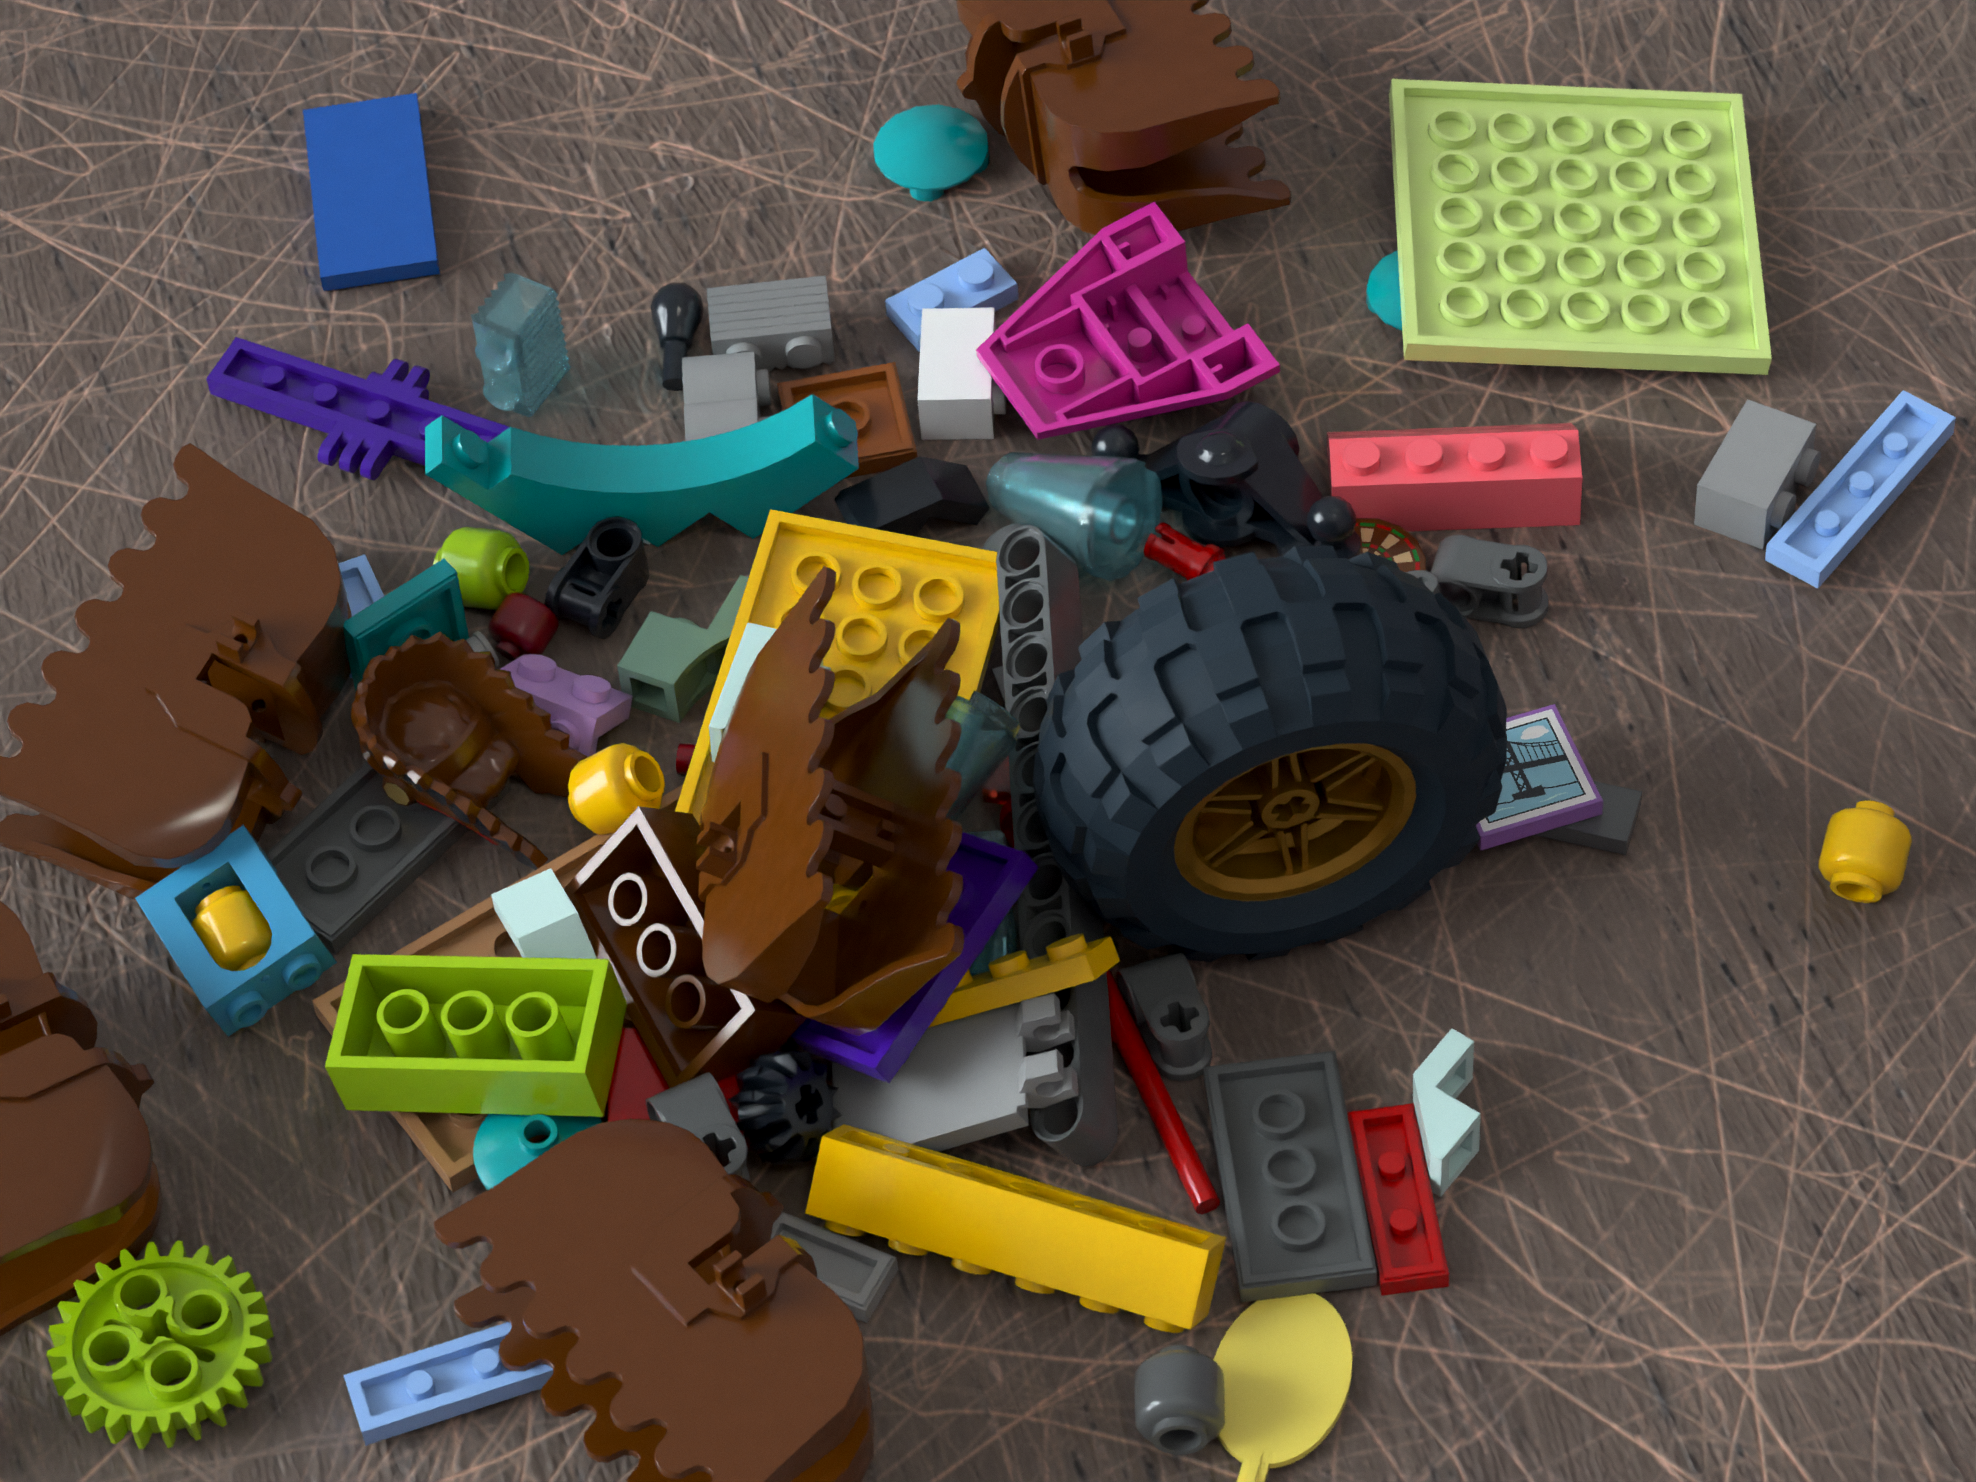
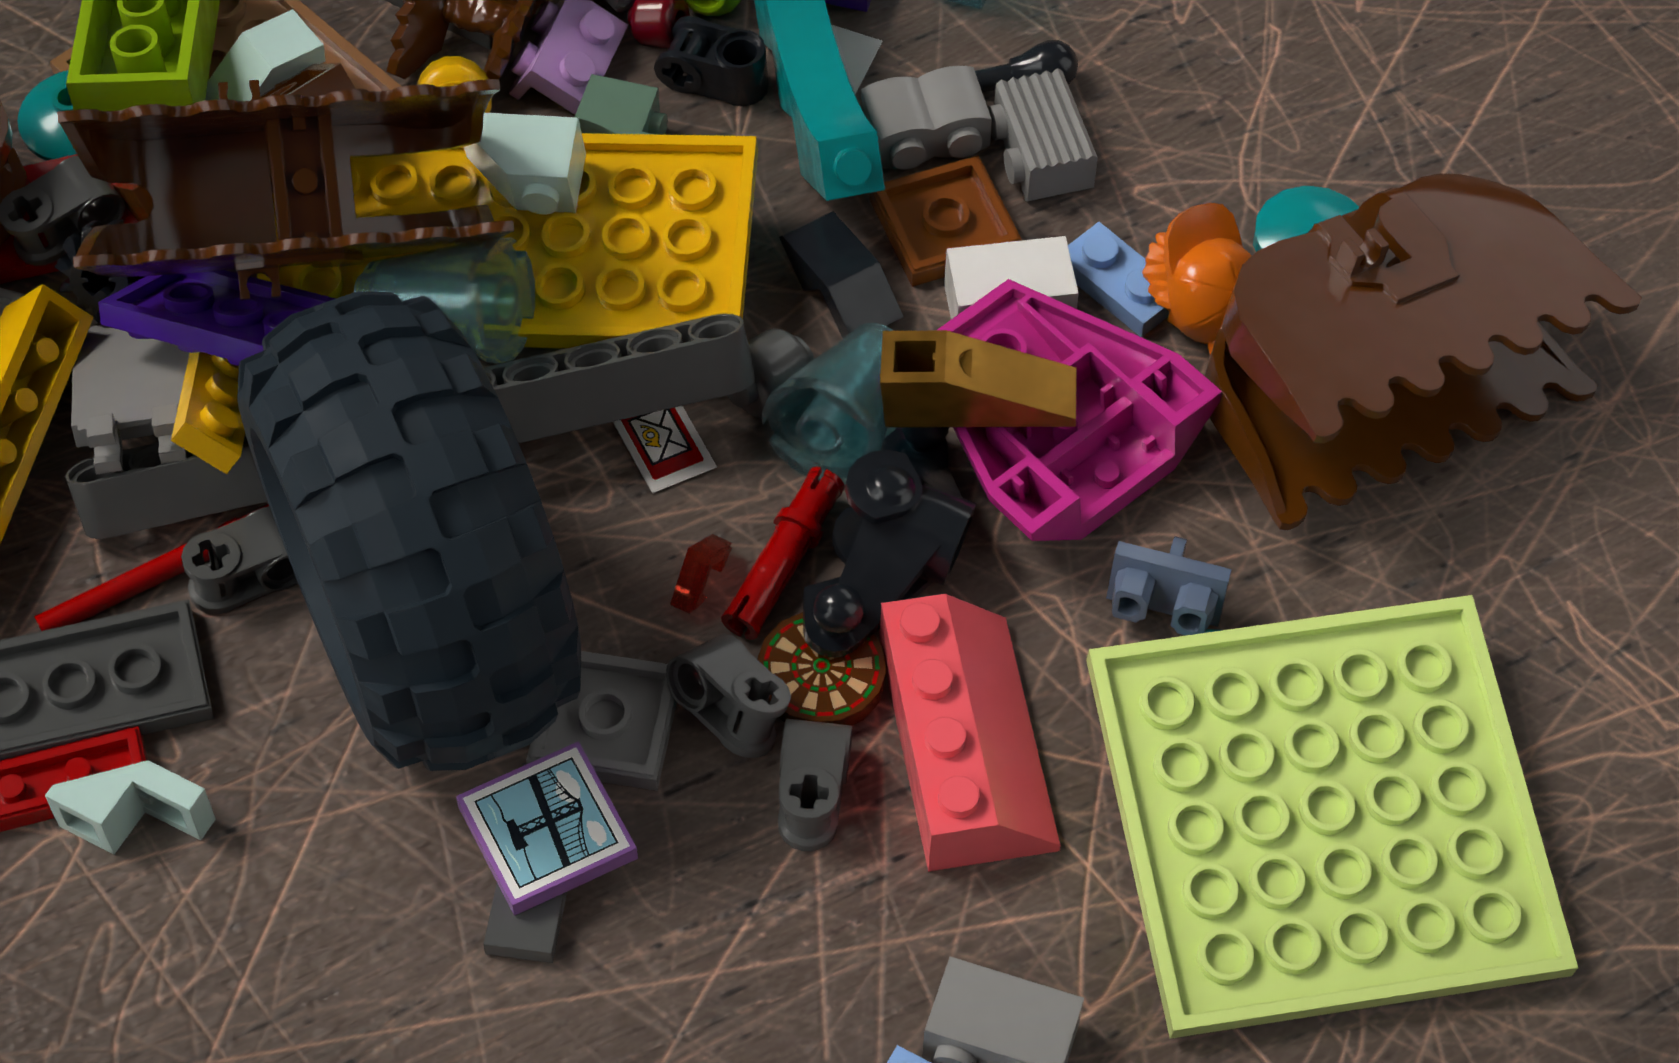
camera: 75 degrees right, 5 degrees up
none -> pearl gold slope [880,330,1077,427]
none -> sand blue hips [1106,536,1232,635]
none -> orange hair [1142,203,1252,355]

